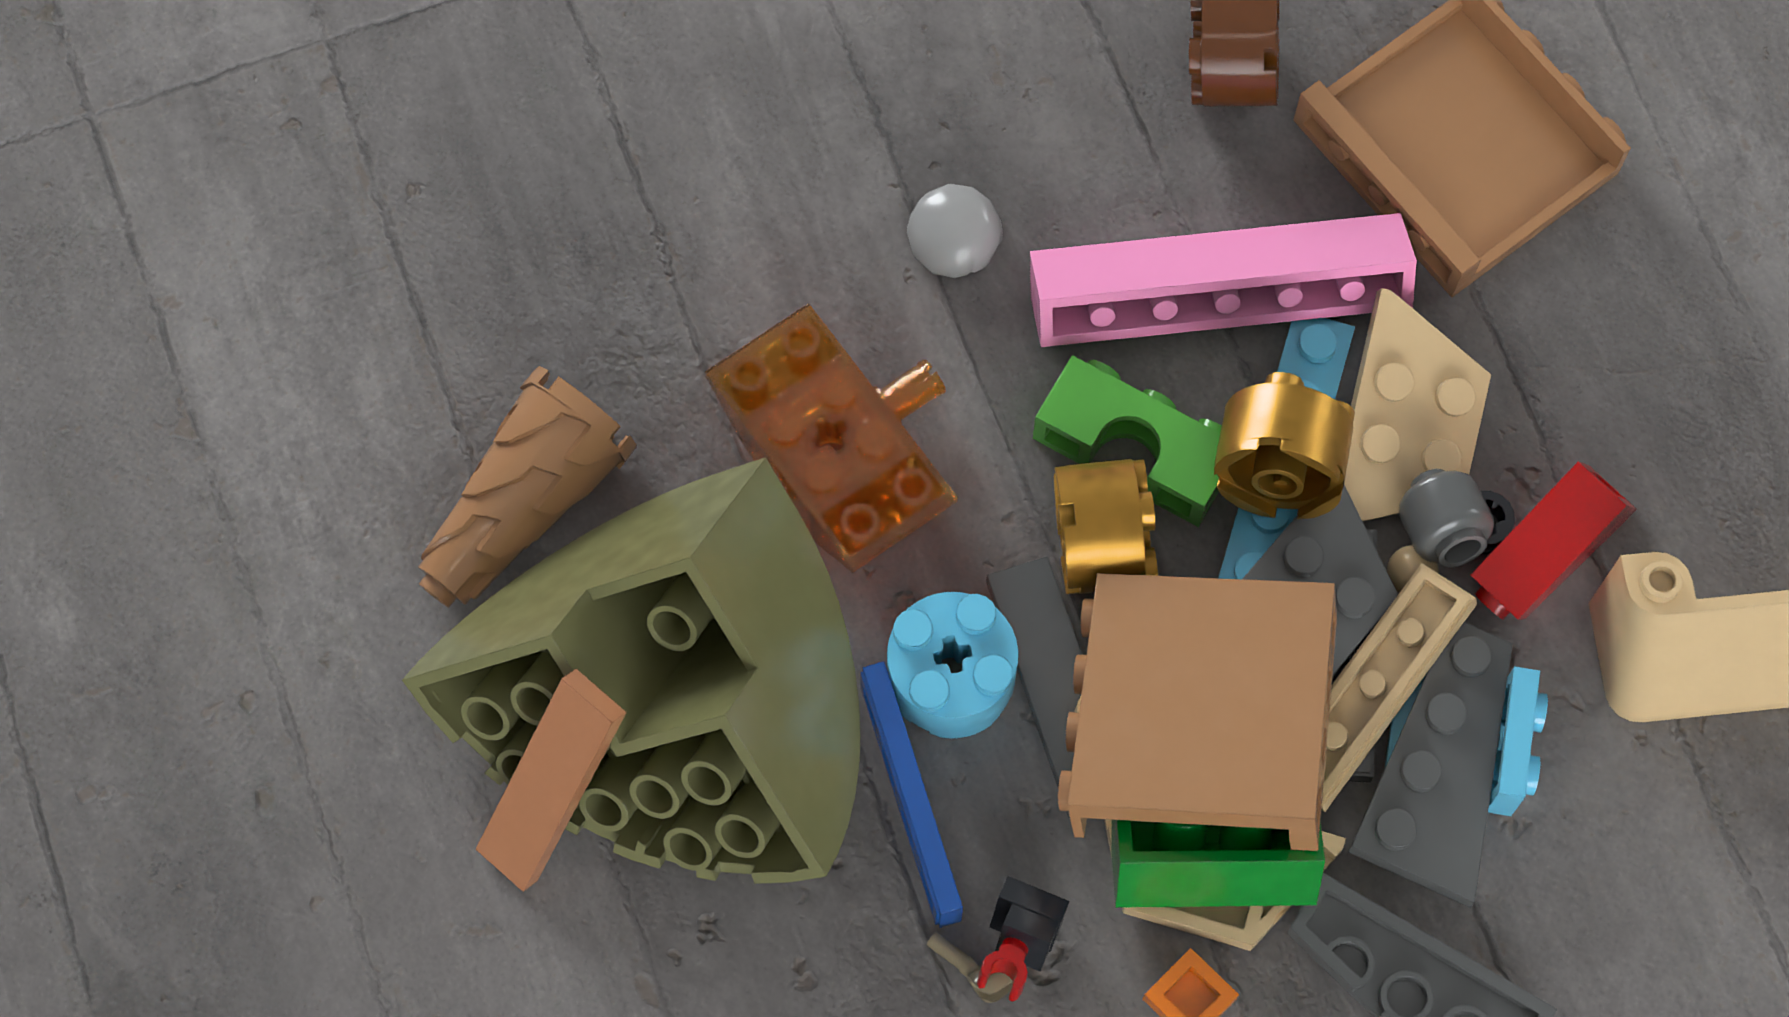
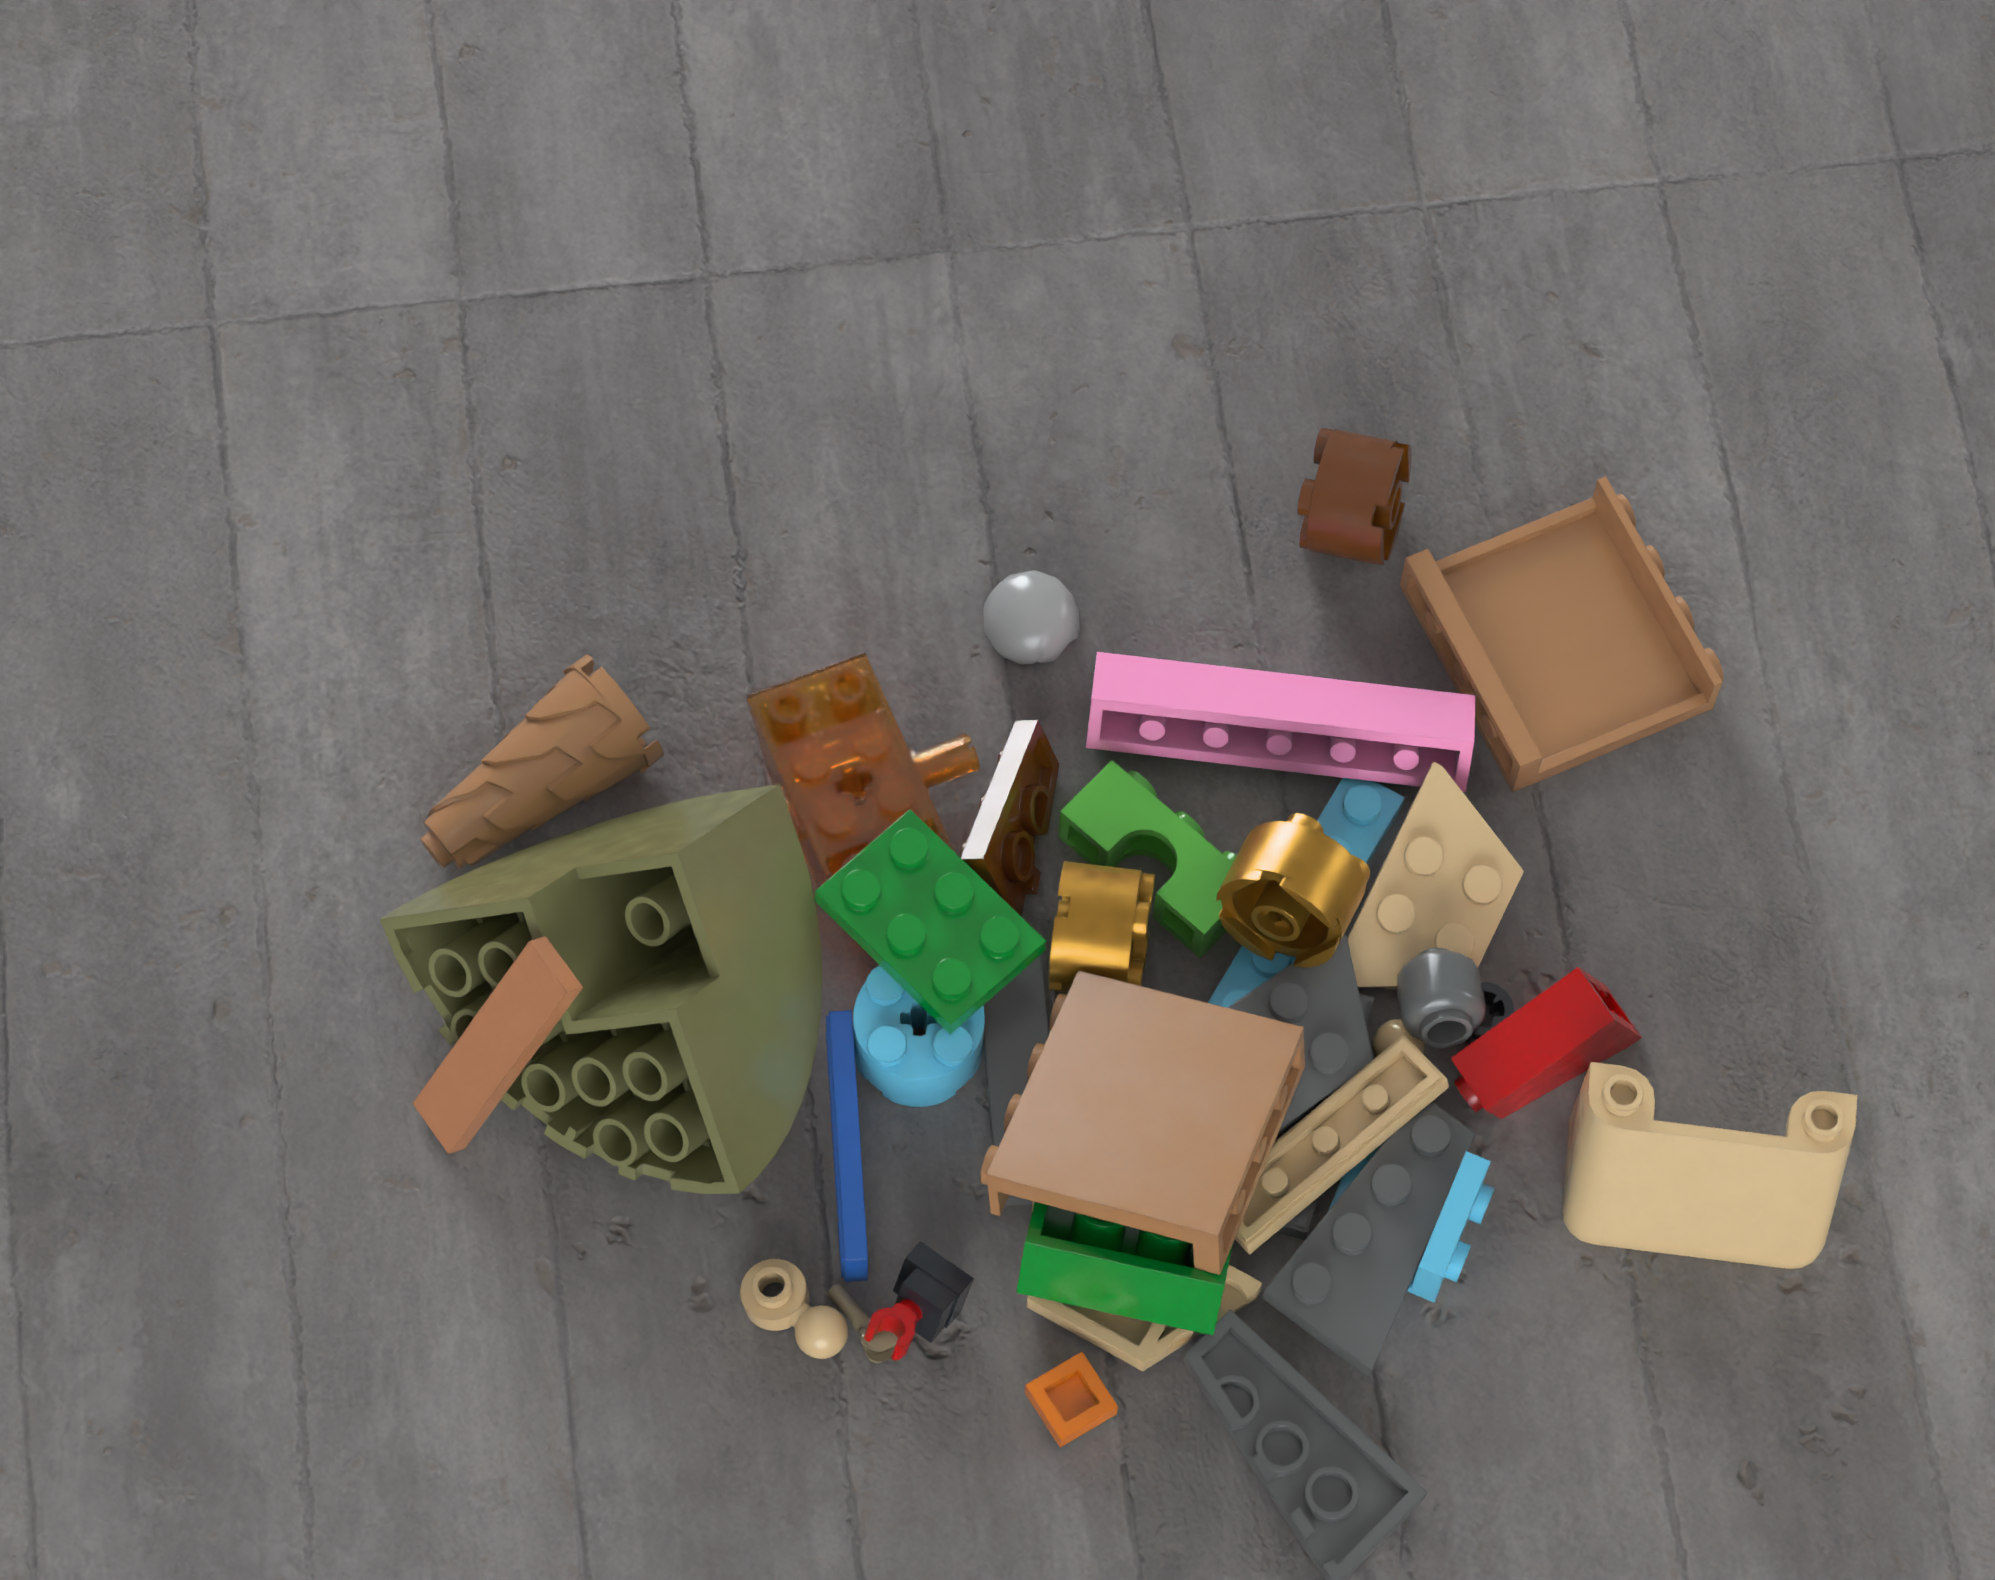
camera: 10 degrees right, 5 degrees down
none -> tan plate [740,1259,848,1359]
none -> green plate [815,809,1046,1034]
none -> reddish brown wing [960,720,1060,926]

